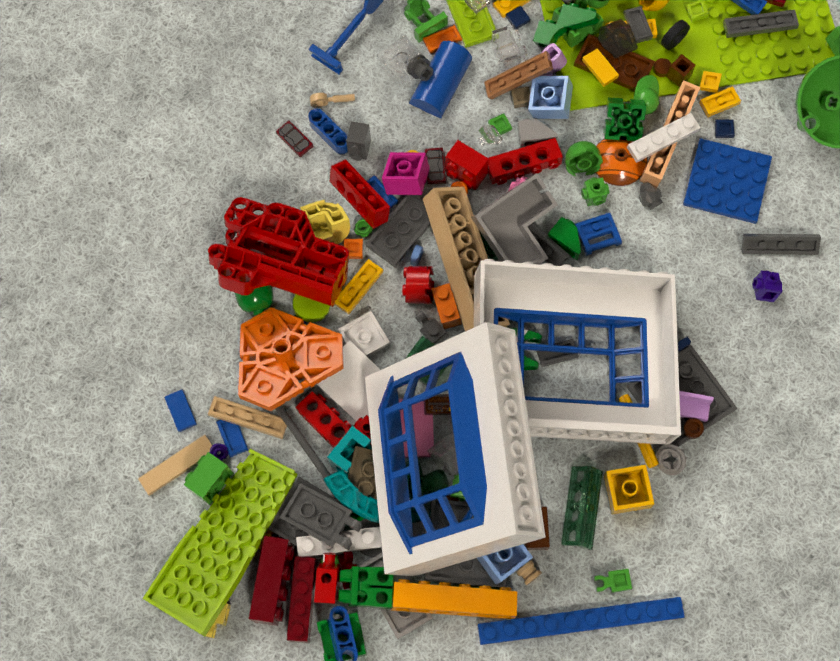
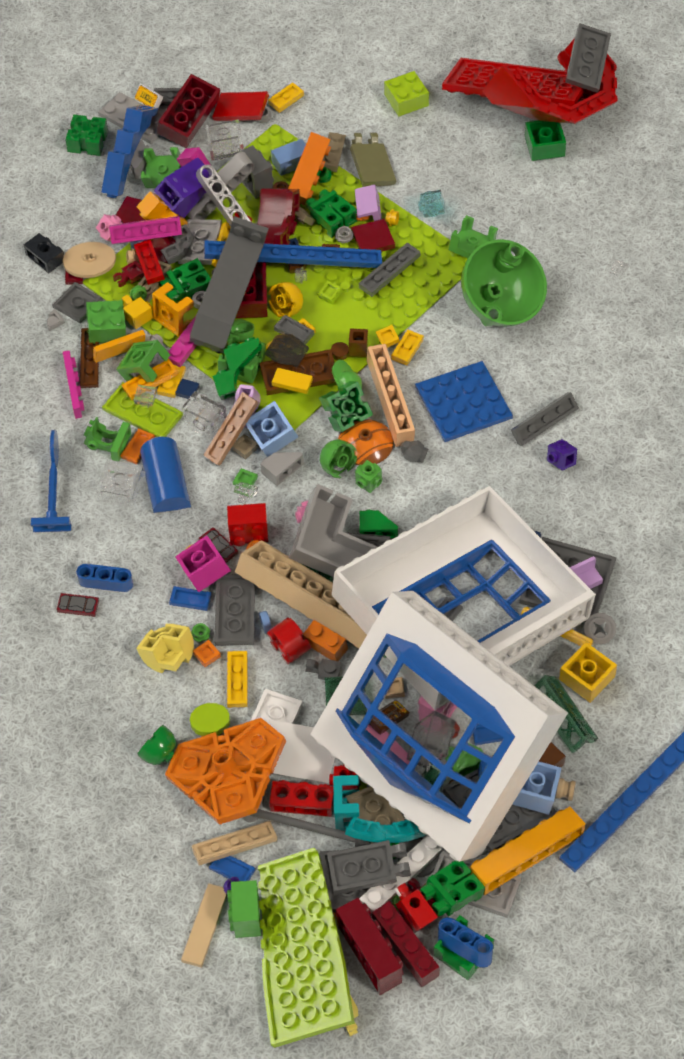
camera: 40 degrees left, 15 degrees down
blue tile [164,389,197,432] -> none
red connector [208,197,349,307] -> none
tan piece [310,93,355,108] -> none
red brick [329,159,390,229] -> none
dark grey brick [346,121,371,161] -> none
dark grey piece [407,54,433,81] -> none
red brick [488,138,563,185] -> none
blue plate [575,213,622,256] -> none
bright green plate [594,569,632,593] -> none
white plate [627,113,701,163] -> none
black tyre [661,20,690,50] -> none
reddish brown tile [683,418,704,439] -> none
dark blue tile [715,119,735,138] -> none

